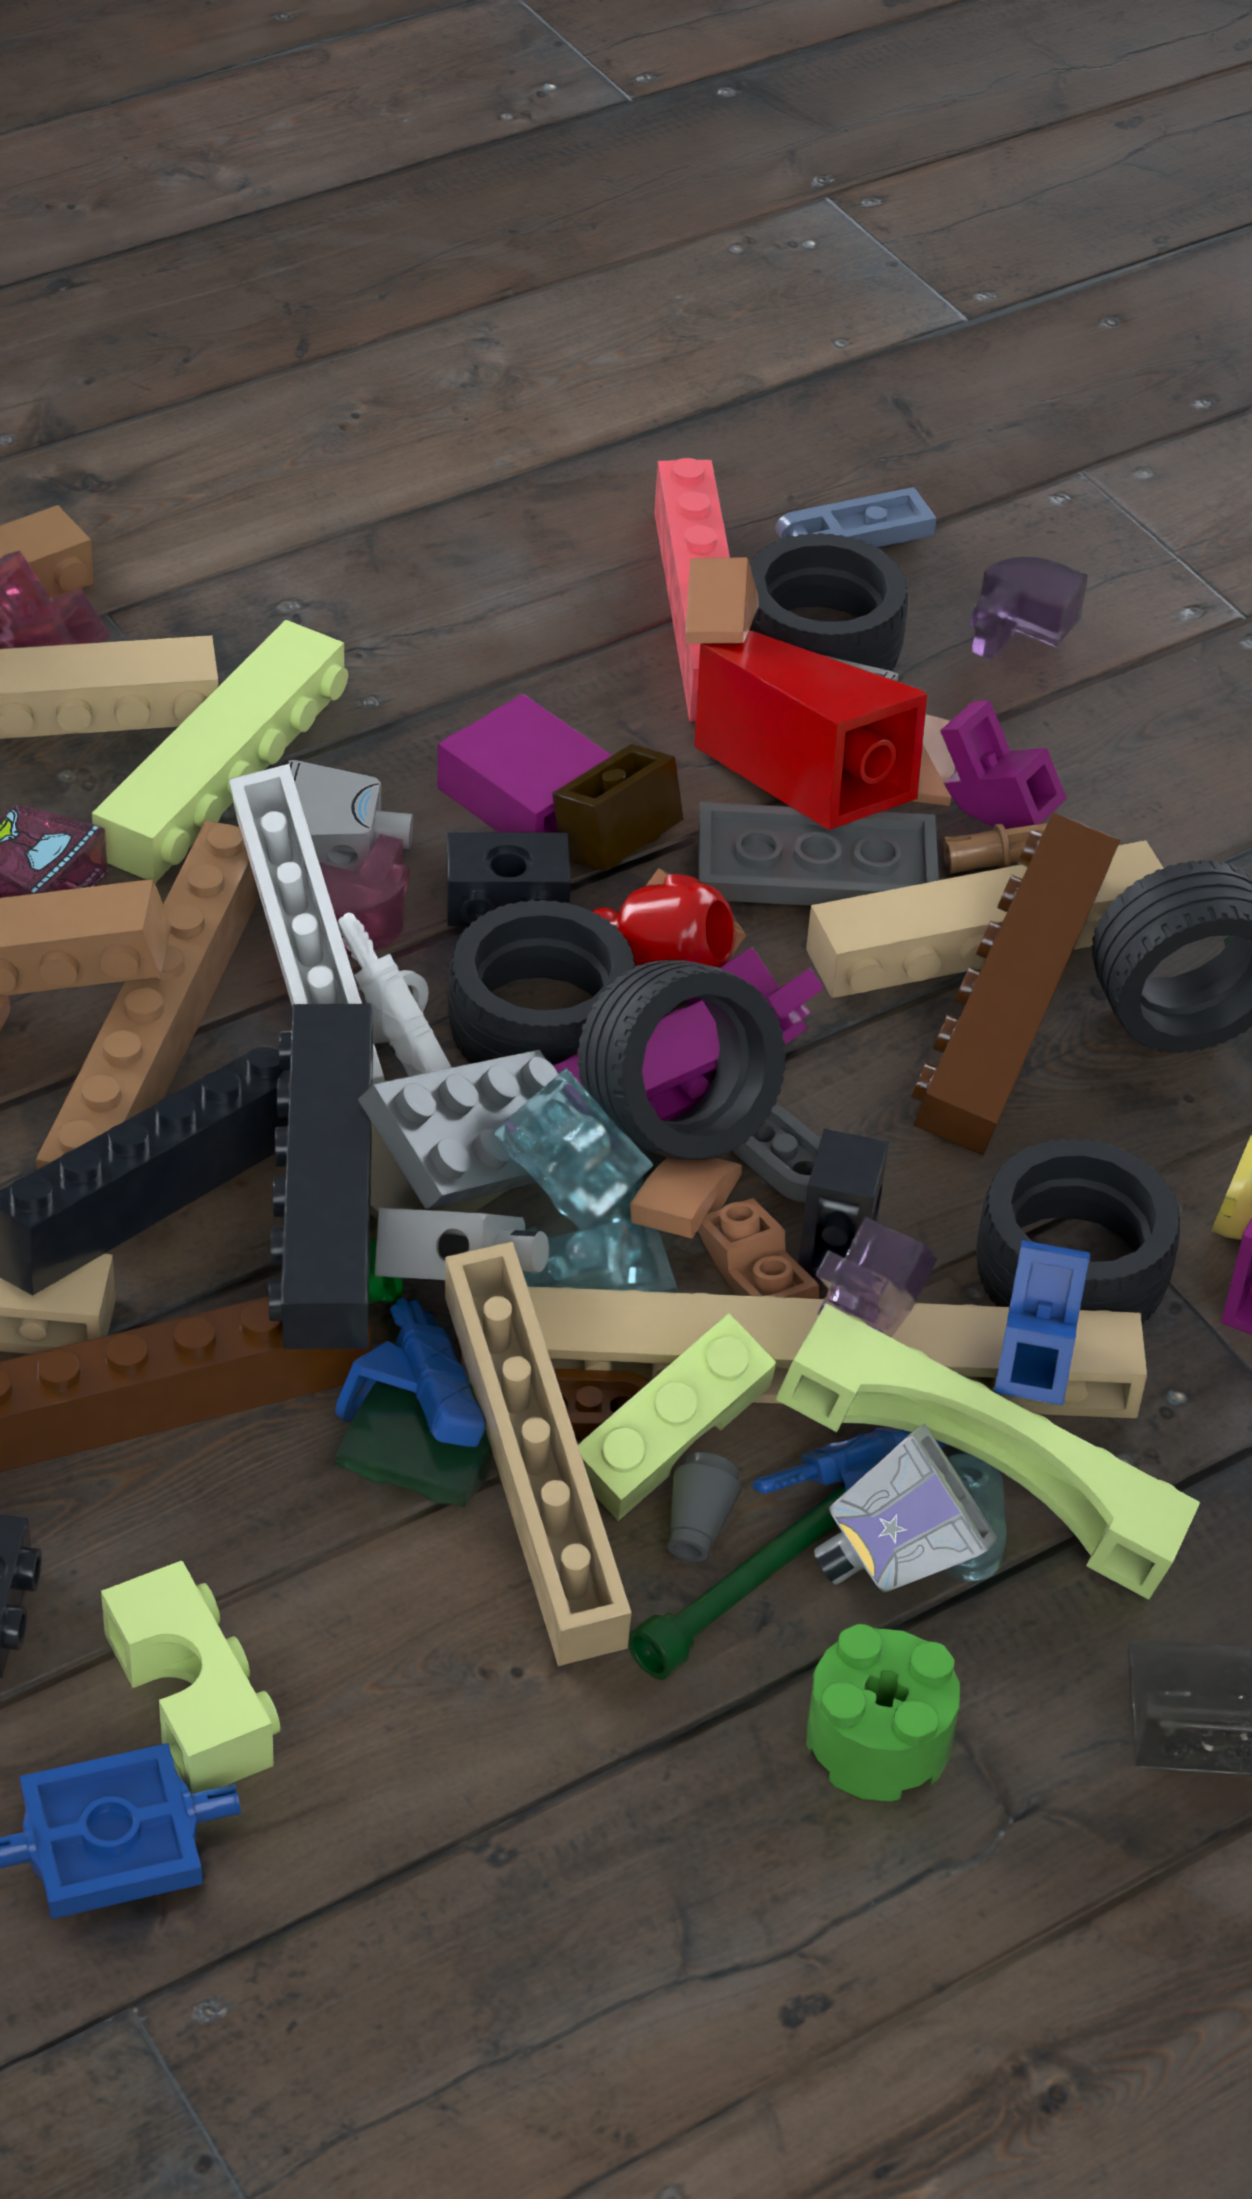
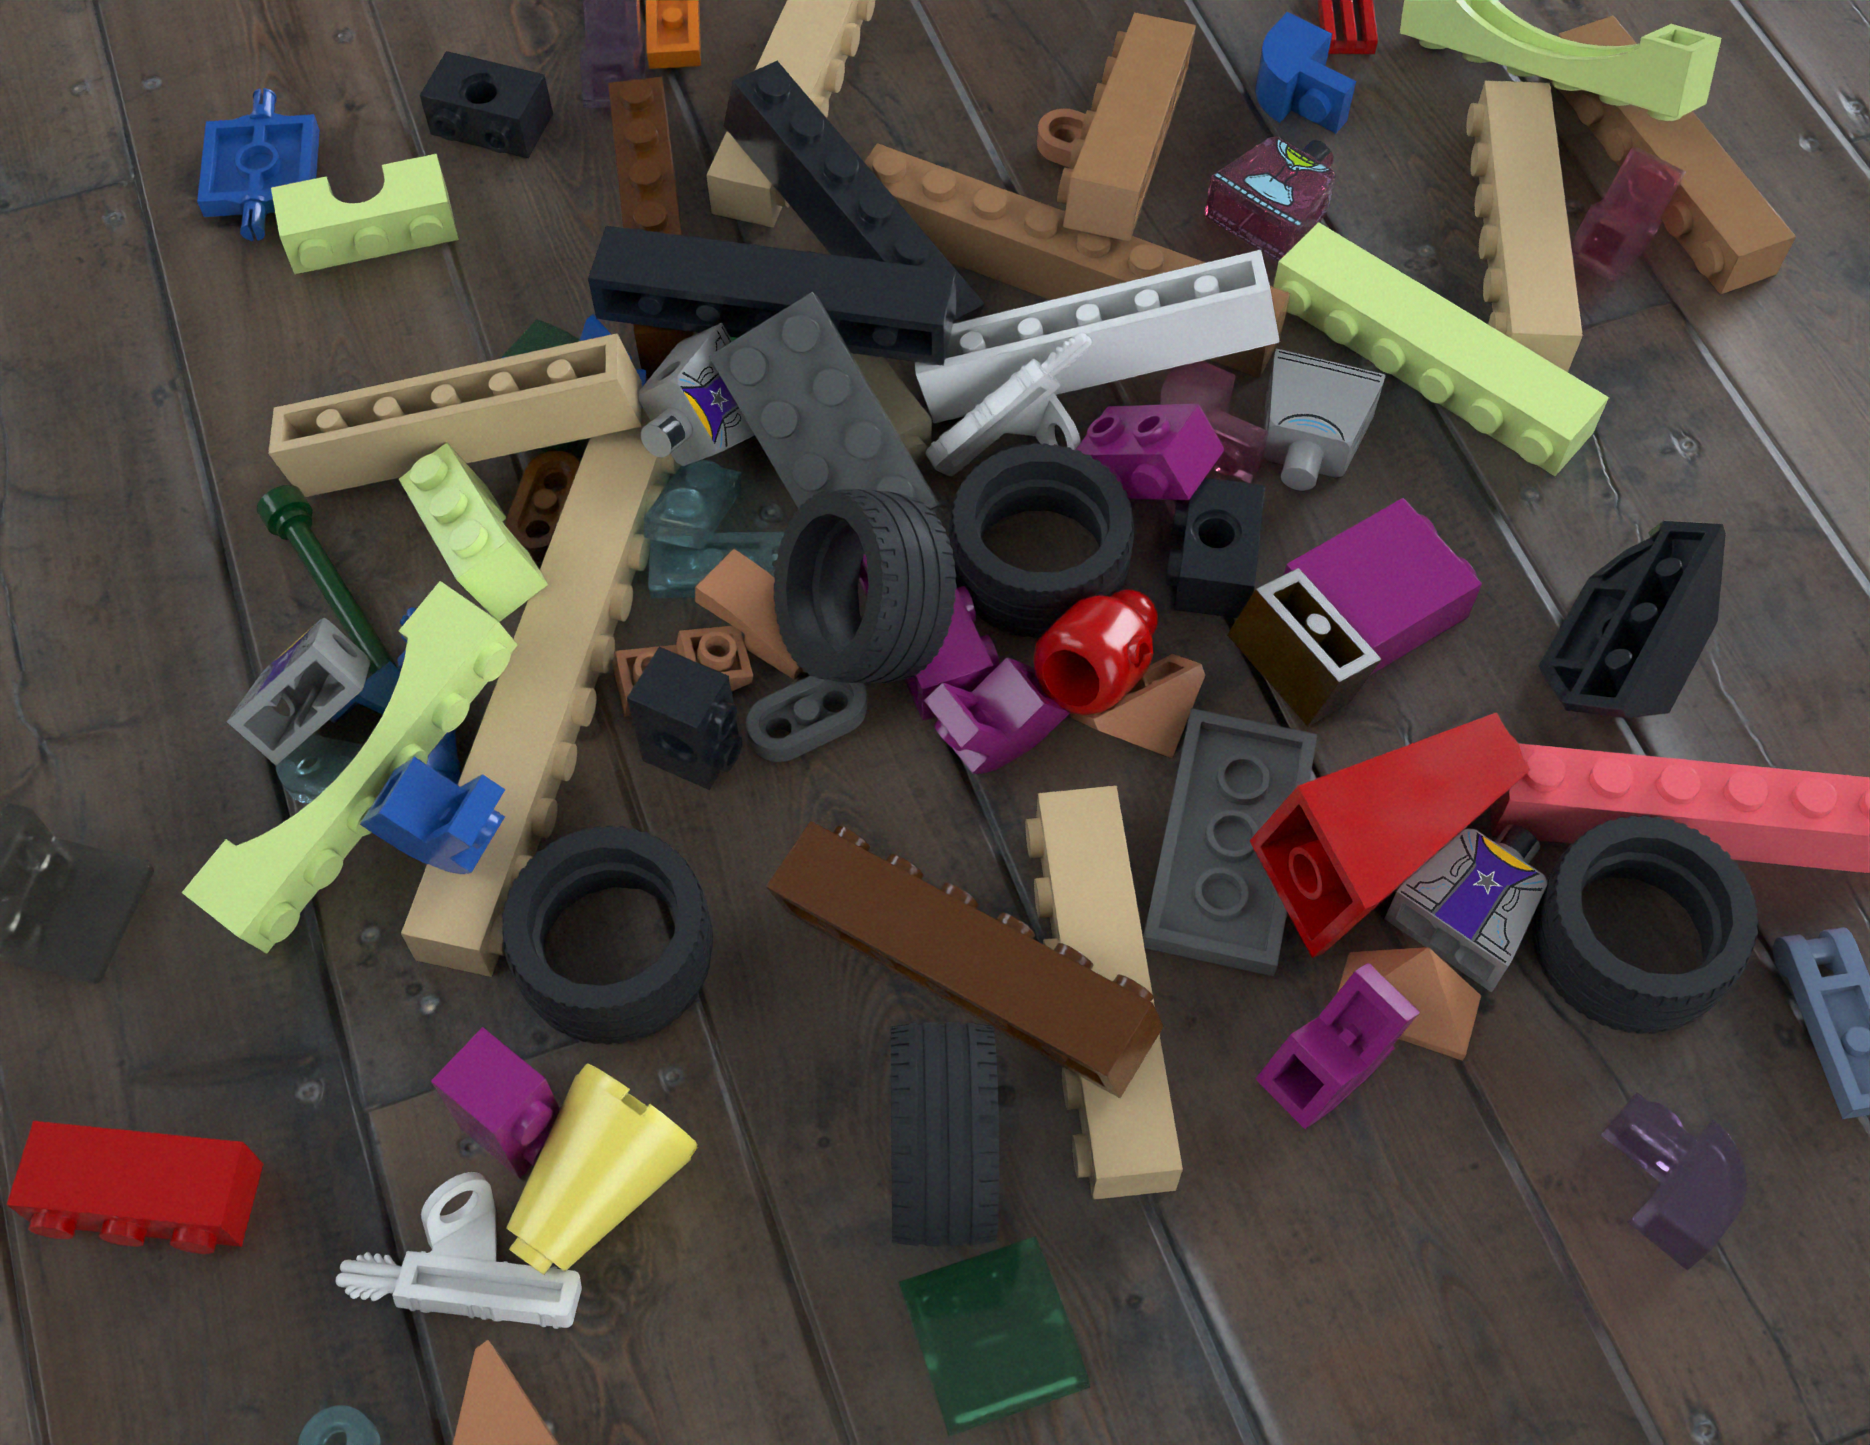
camera: 105 degrees right, 15 degrees up
clear light blue plate [493,1068,653,1232] -> none
dark grey cone [667,1452,741,1562] -> none
nougat slope [685,557,759,644] -> none
bright green brick [806,1624,960,1802] -> none
clear purple brick [816,1217,937,1338] -> none
medium nougat axle [942,823,1047,874] -> none
none -> magenta brick [1075,404,1225,500]
none -> black wedge [1539,521,1726,718]

